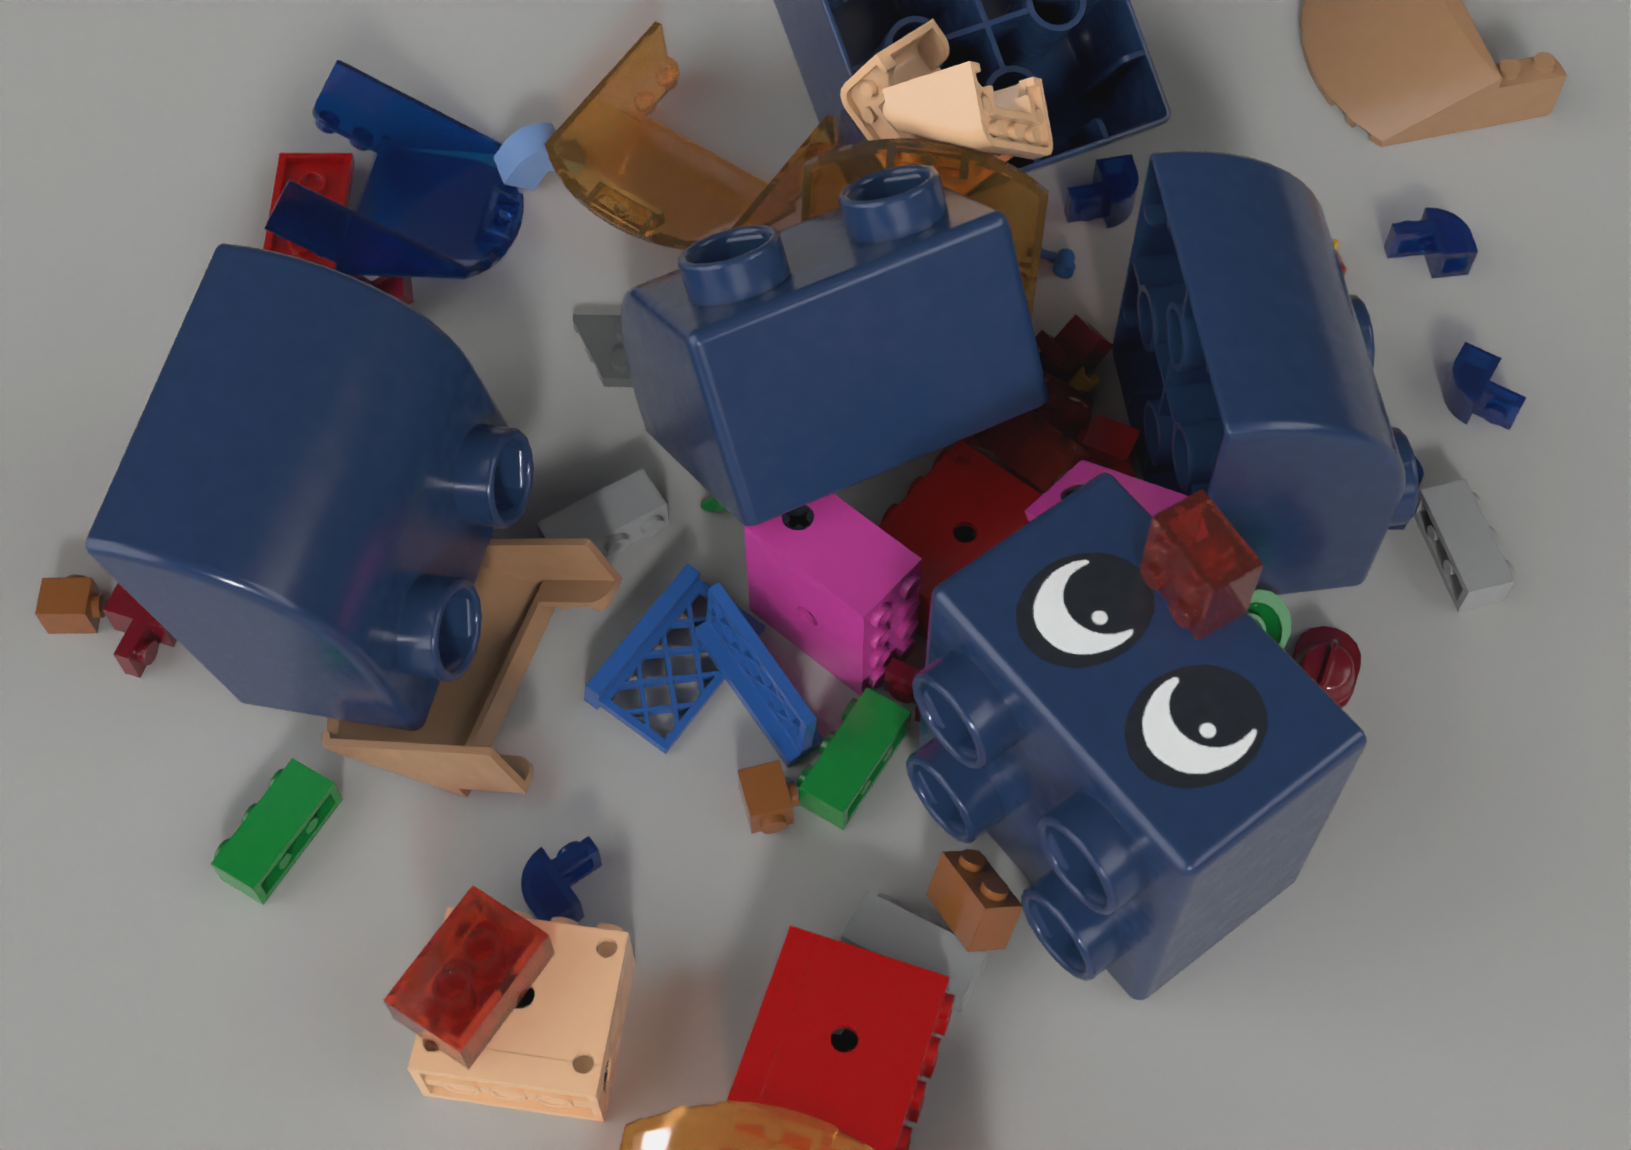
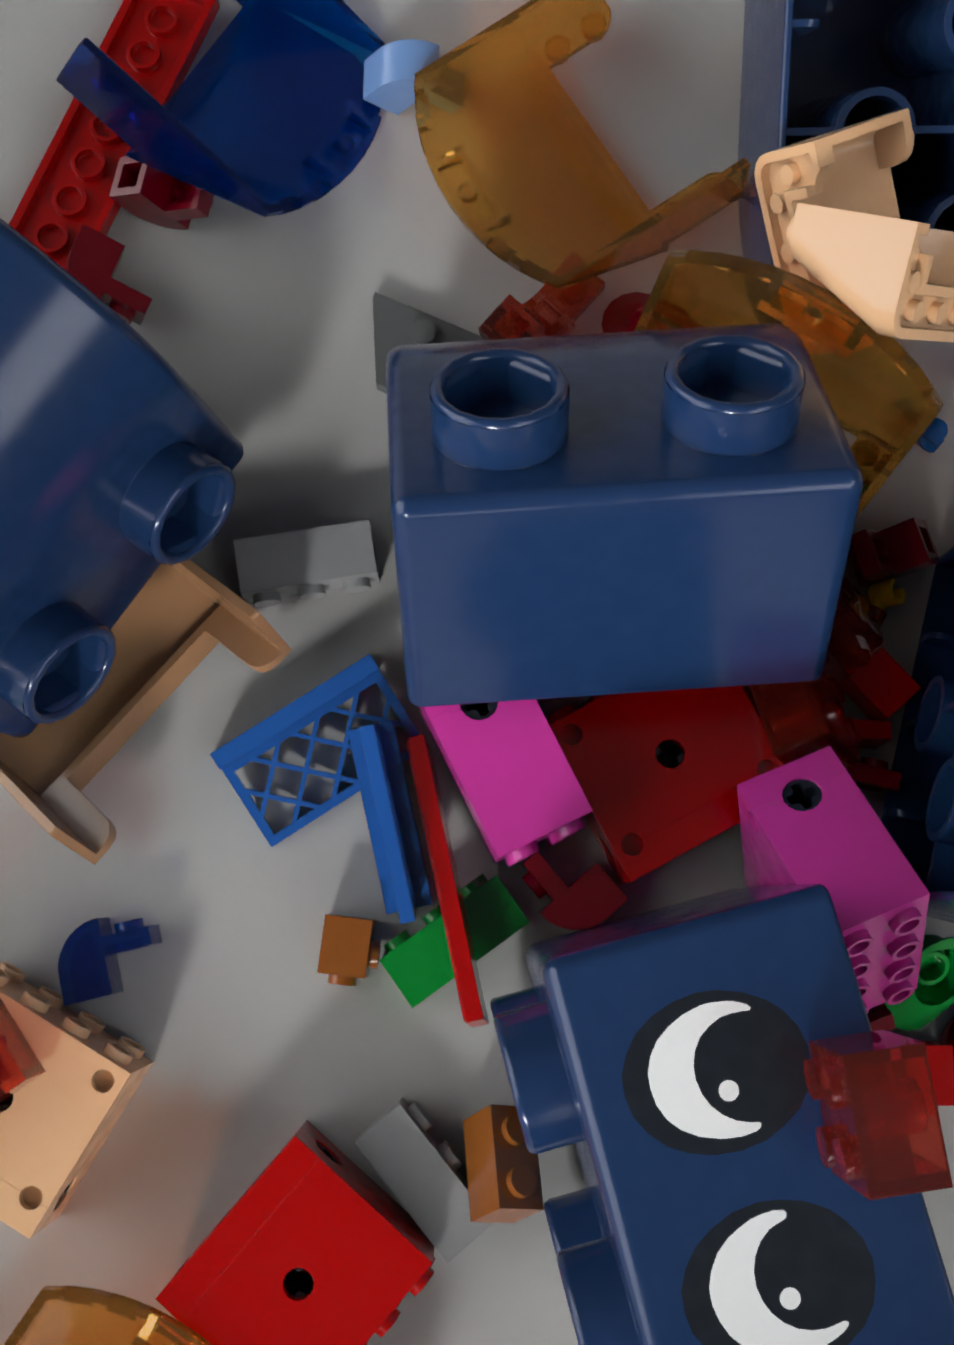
camera: 20 degrees right, 20 degrees up
none -> red tile [406,734,489,1028]

